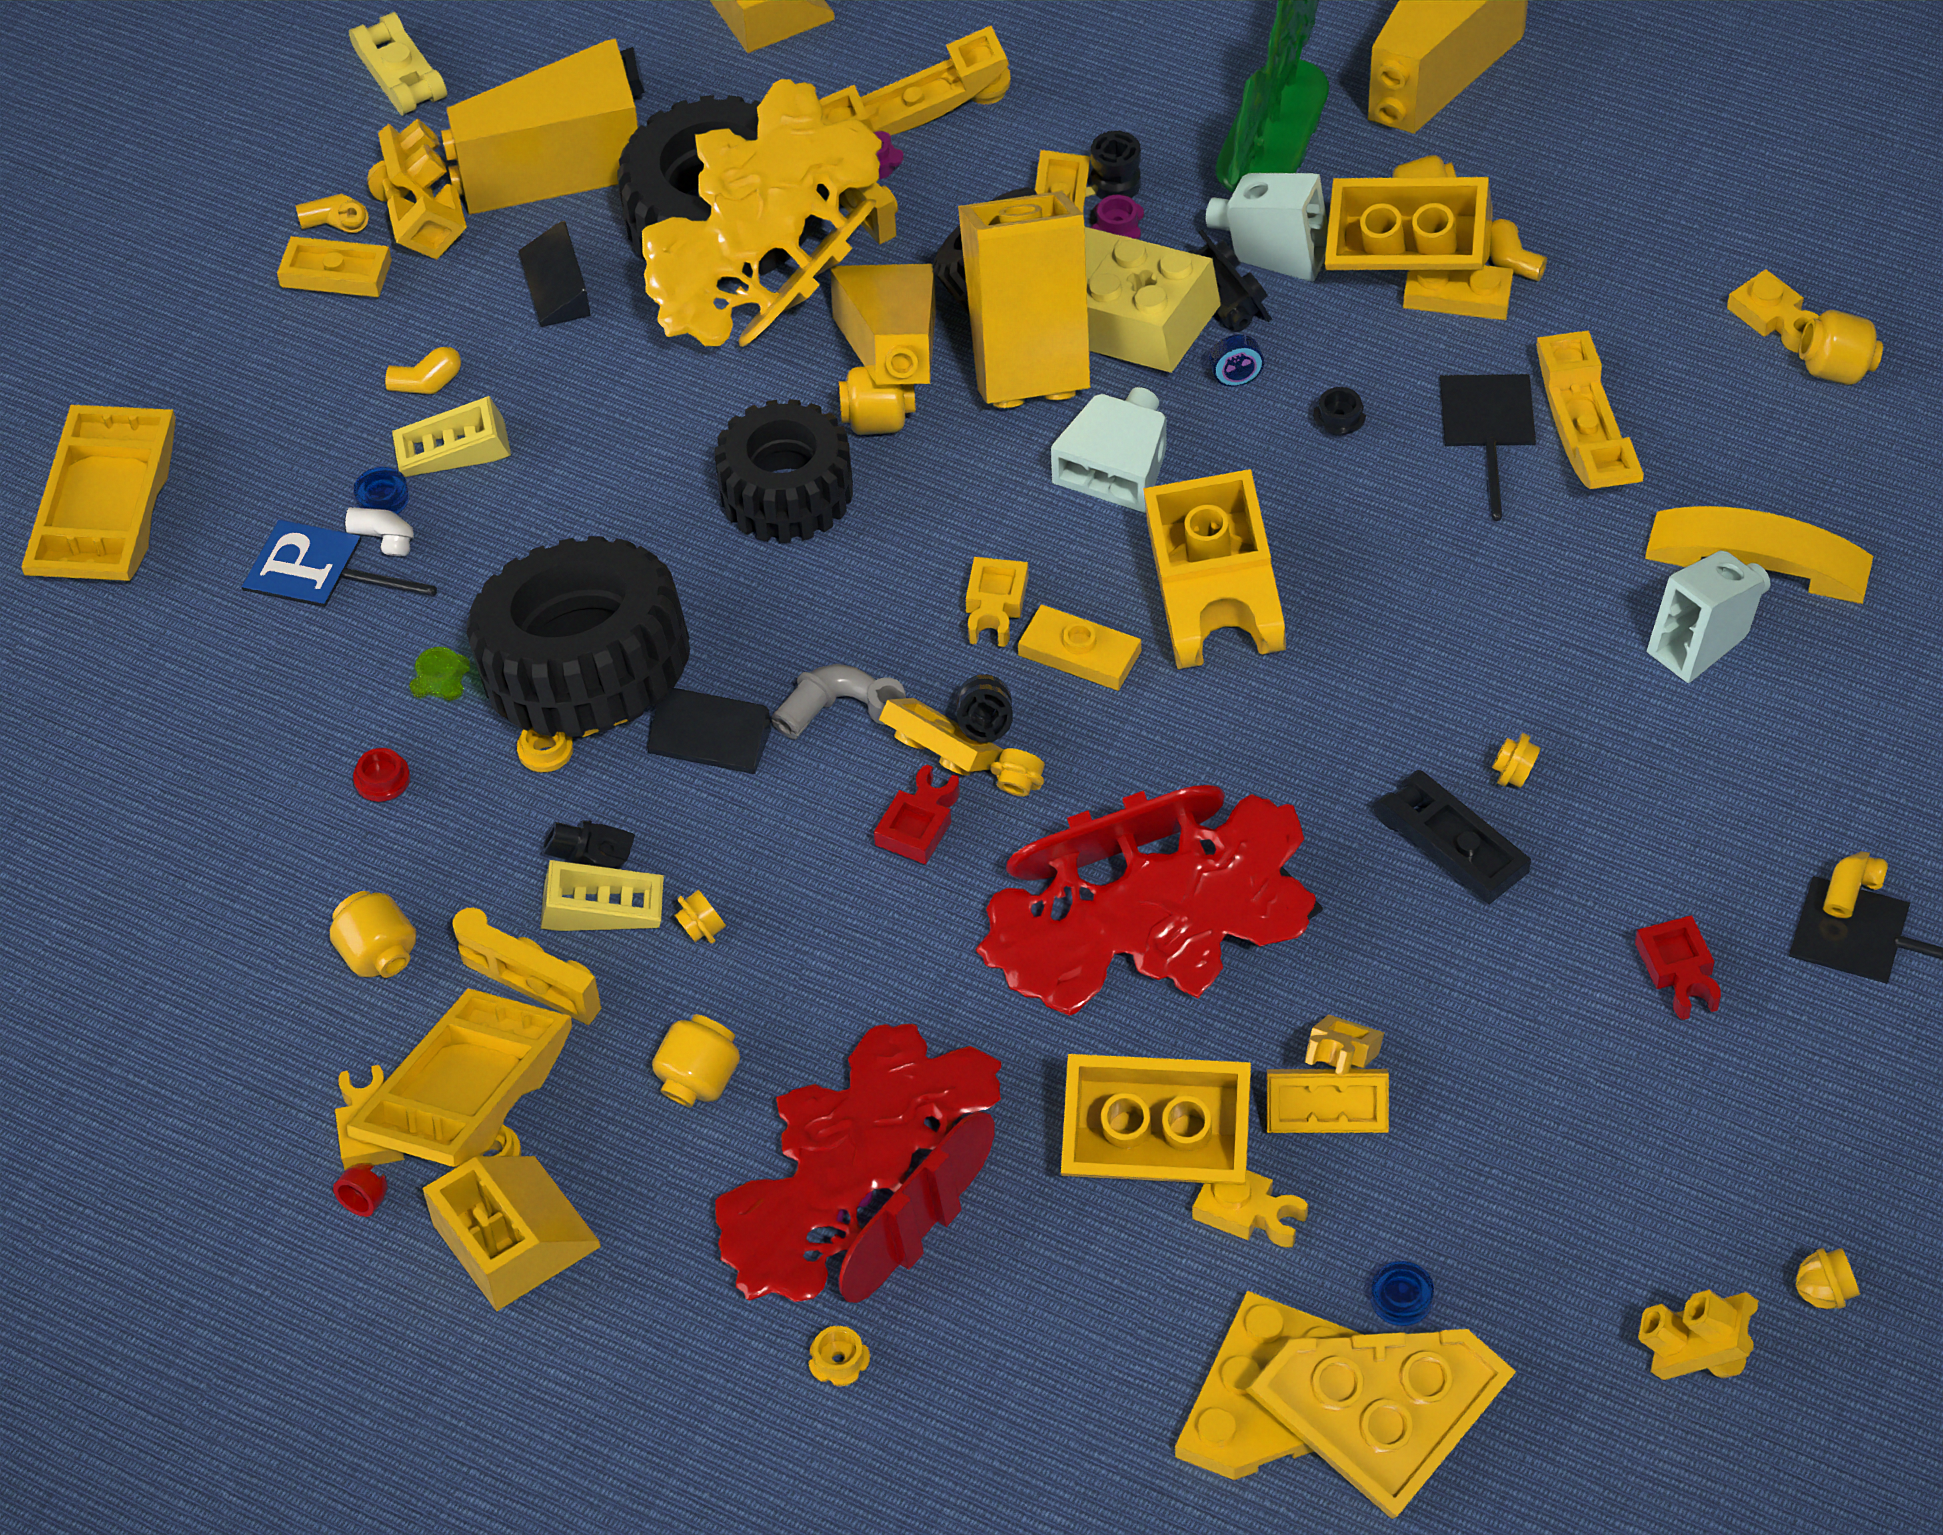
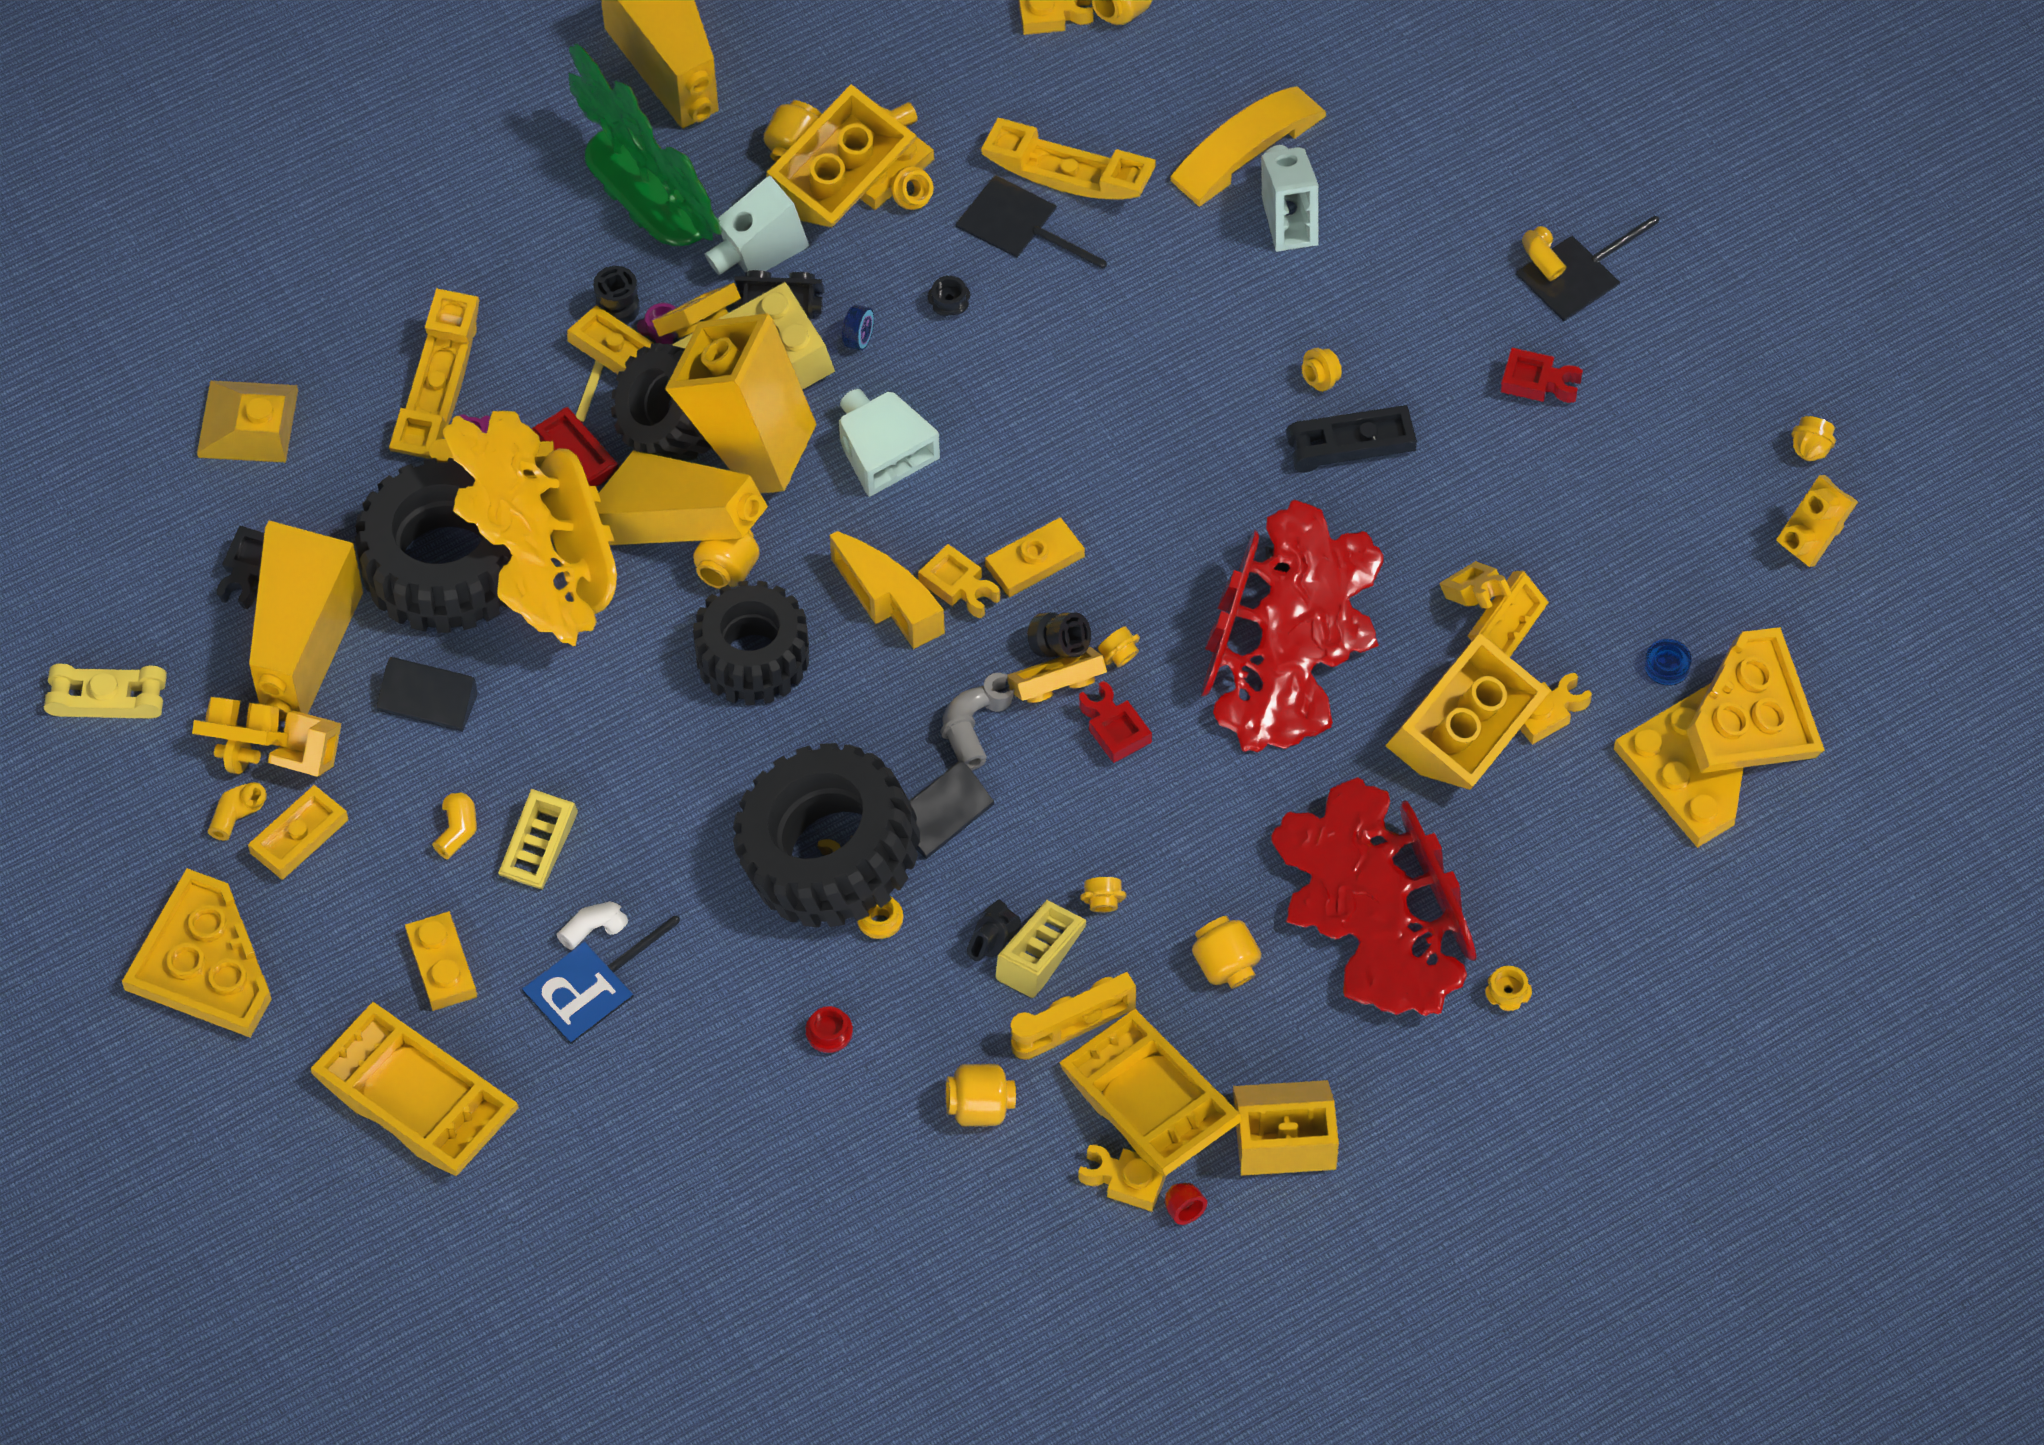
camera: 60 degrees left, 5 degrees up
clear blue tile [354,467,409,514] -> none
clear neon green plate [409,647,470,701] -> none
yellow brick [1143,469,1286,669] -> none
none -> yellow plate [122,868,272,1038]
none -> yellow plate [405,911,477,1011]
none -> red tile [531,406,619,487]
none -> yellow plate [652,283,741,338]
none -> yellow slope [830,531,945,649]
none -> yellow plate [891,166,933,210]

